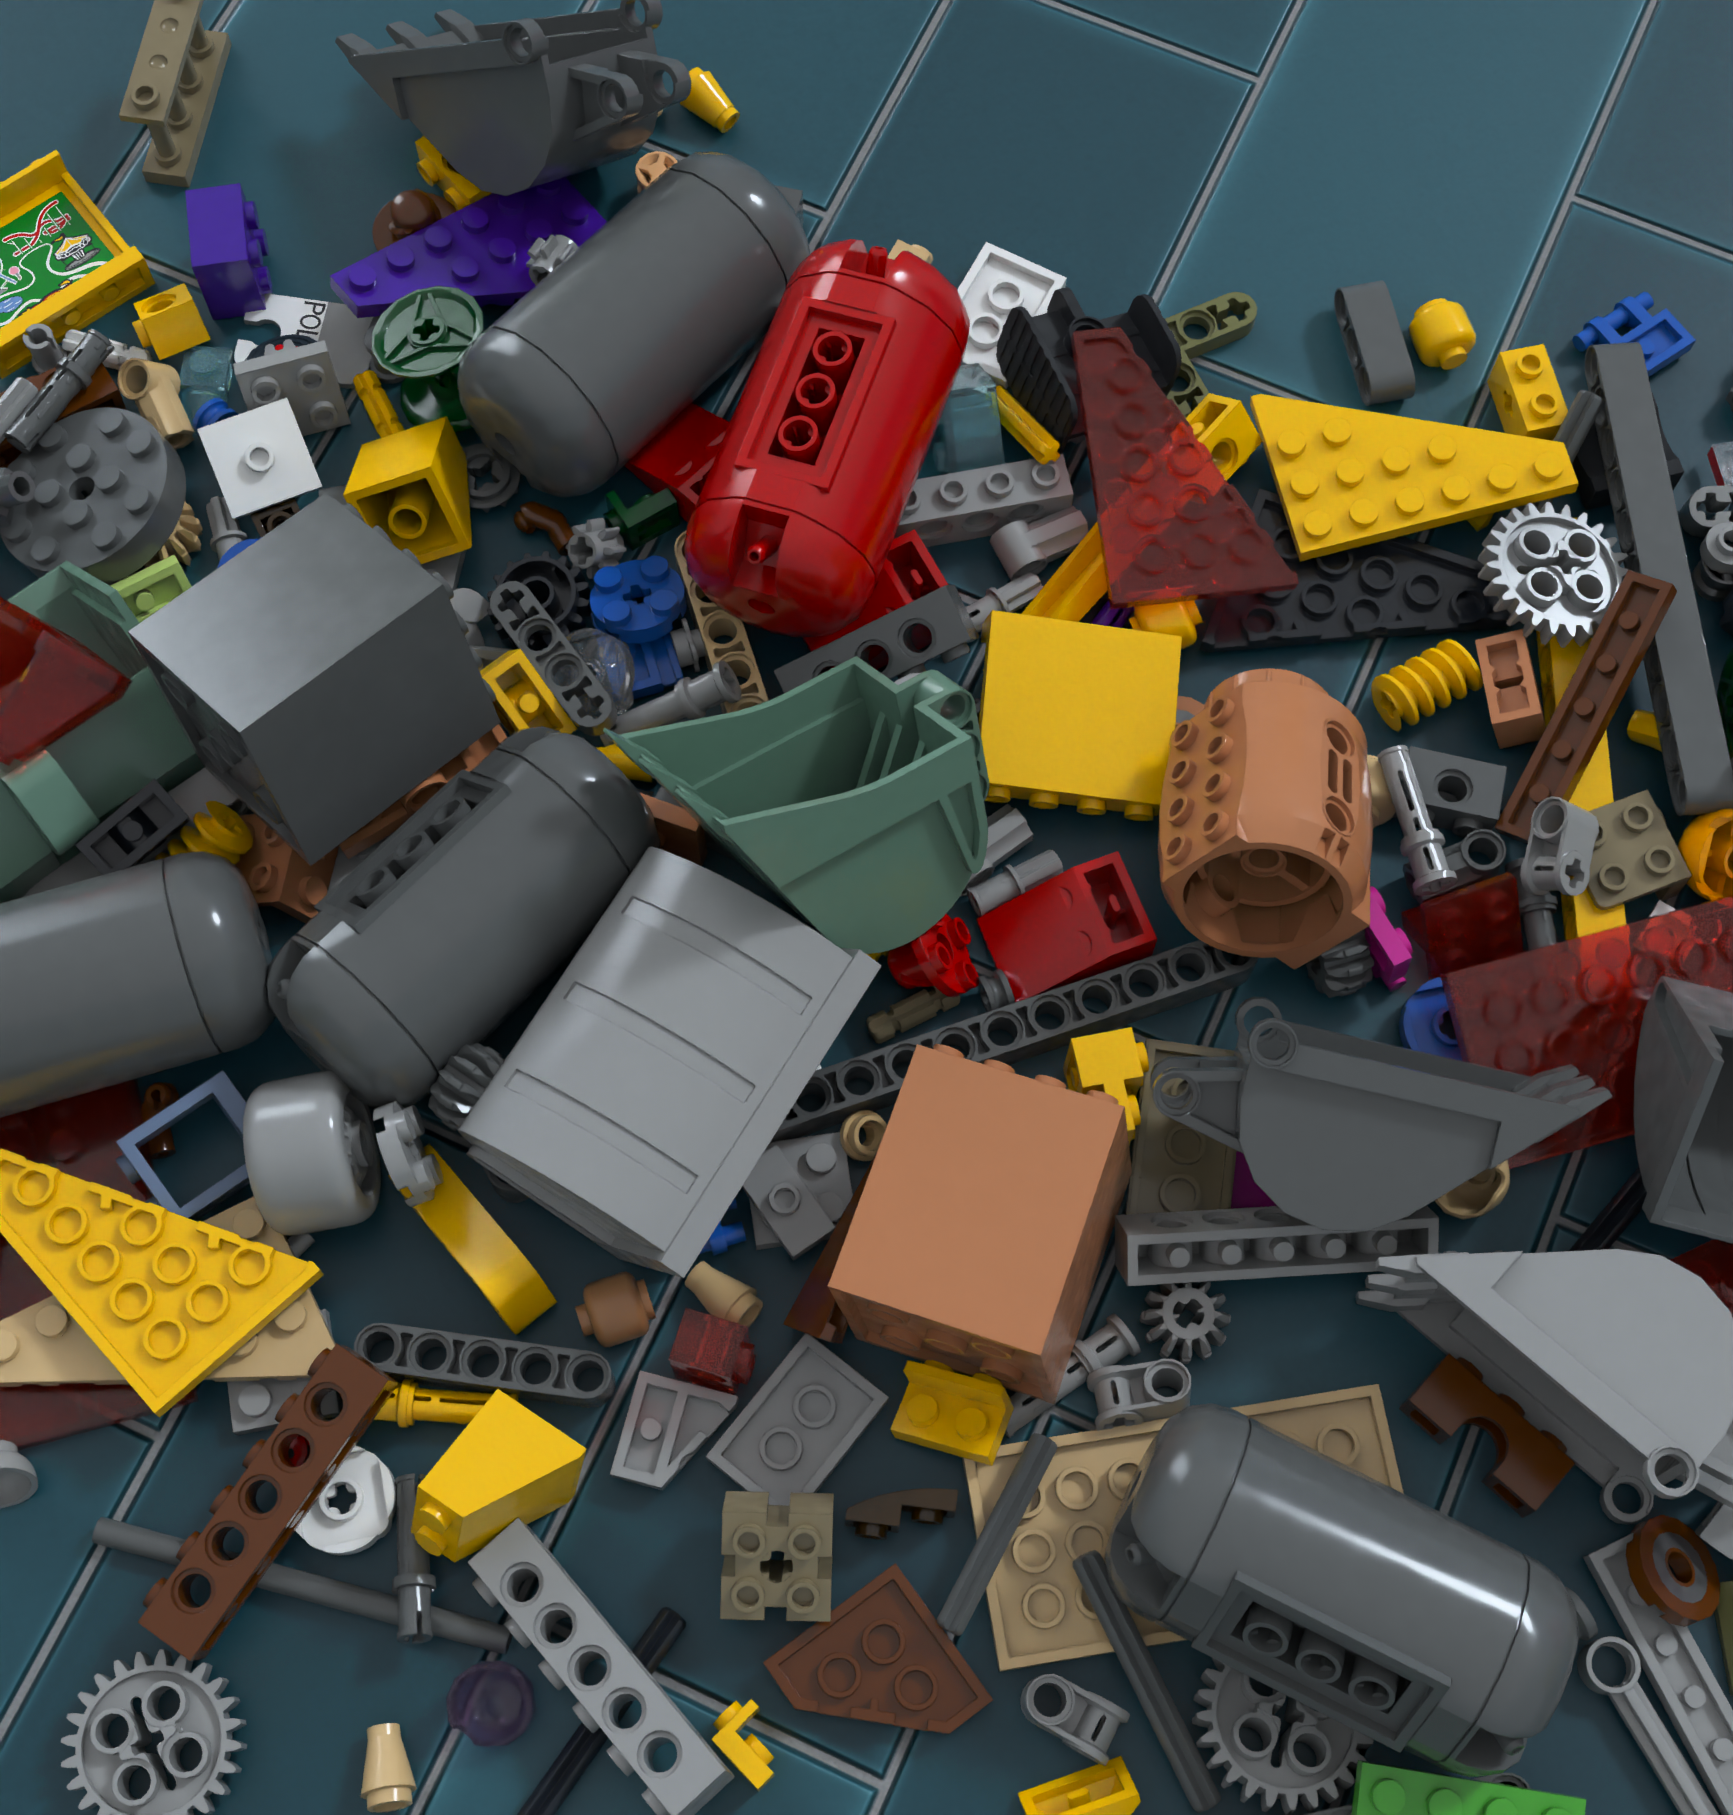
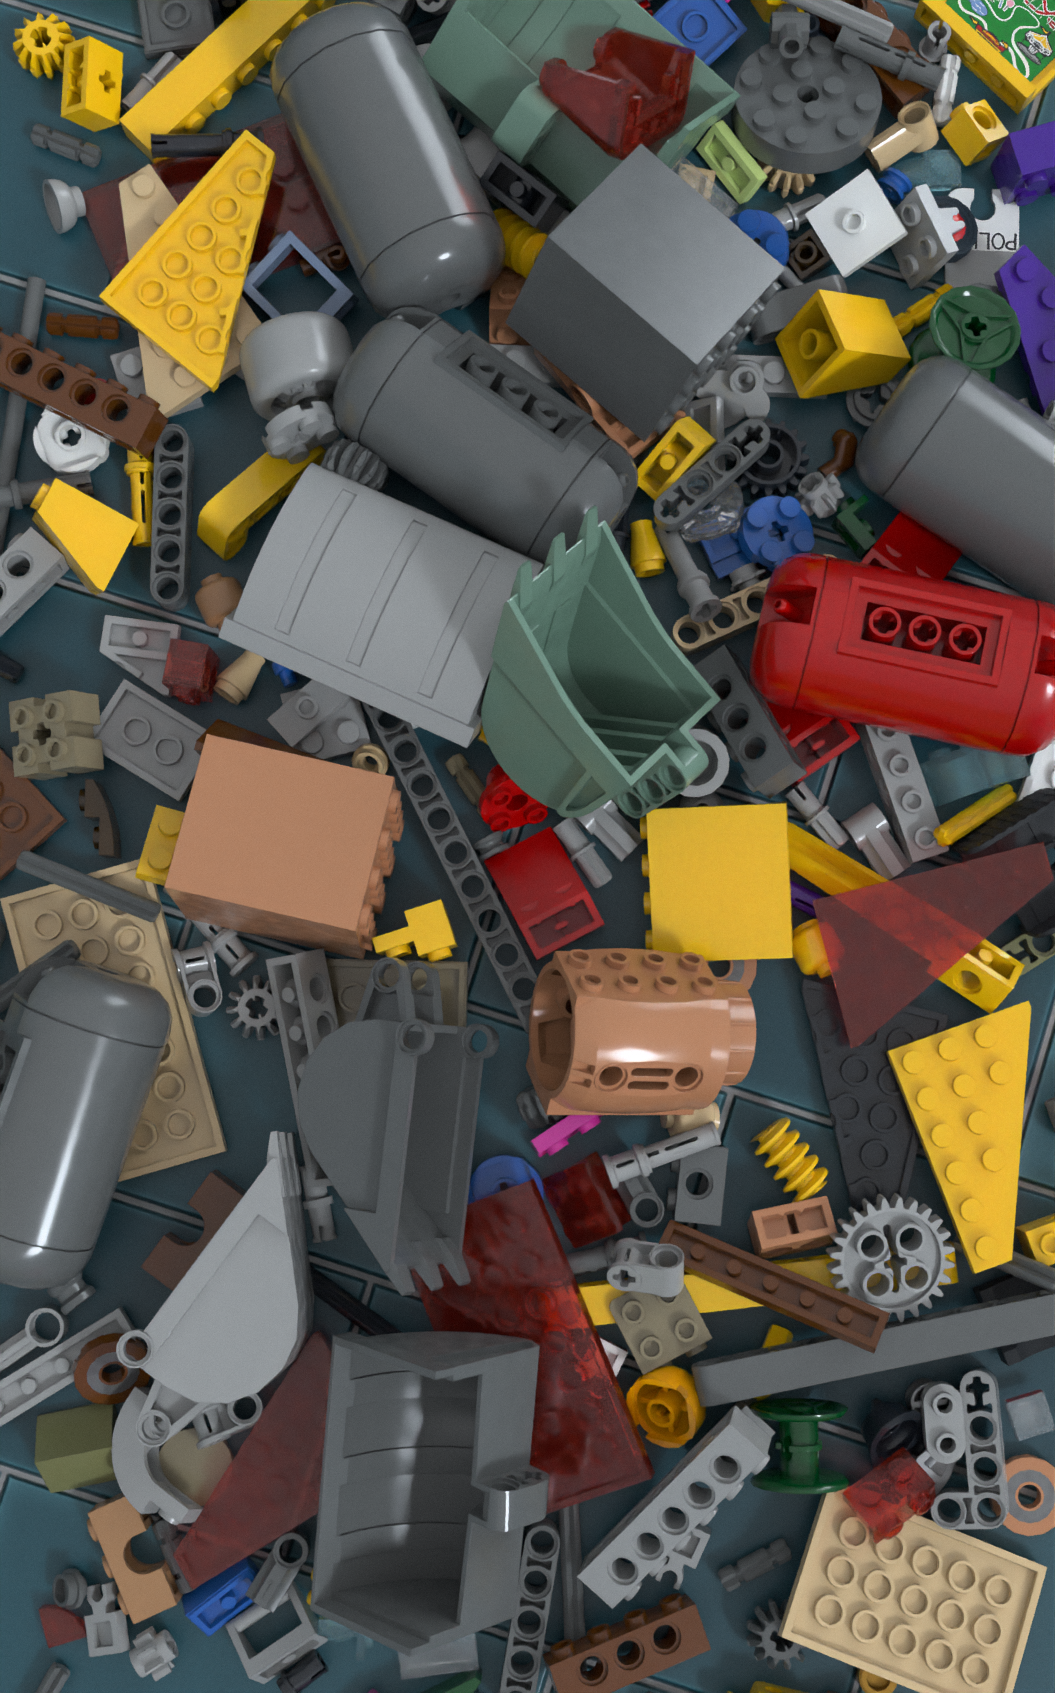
camera: 85 degrees right, 15 degrees up
none -> reddish brown axle [46,312,120,340]

